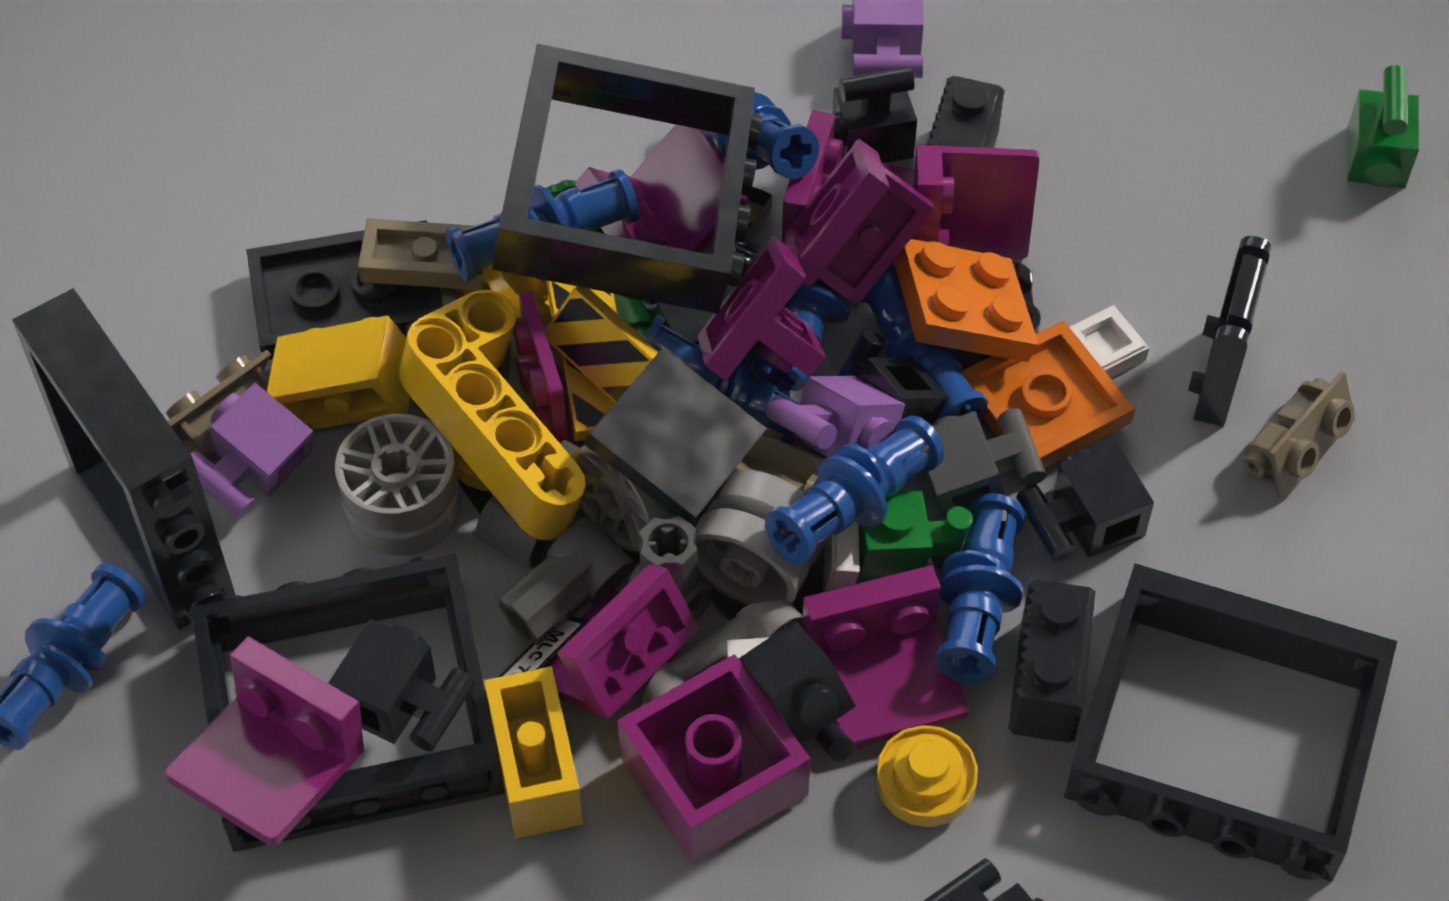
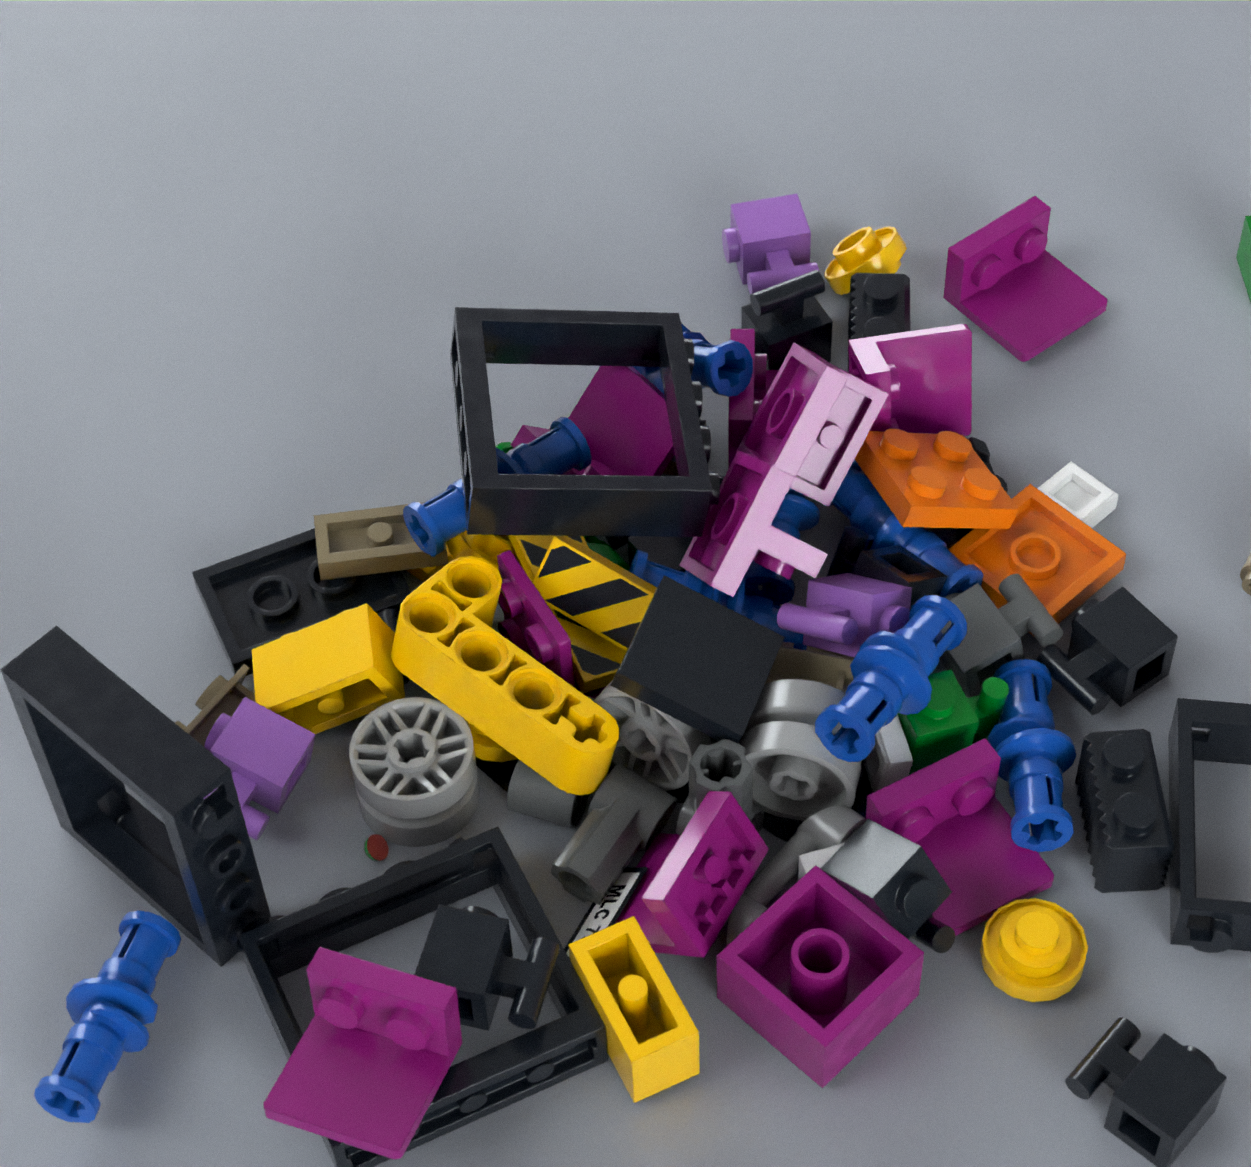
camera: 10 degrees left, 5 degrees down
black container [1188,236,1272,427] -> none
none -> coral piece [364,834,388,861]
none -> yellow plate [824,226,907,295]
none -> magenta bracket [943,196,1108,362]

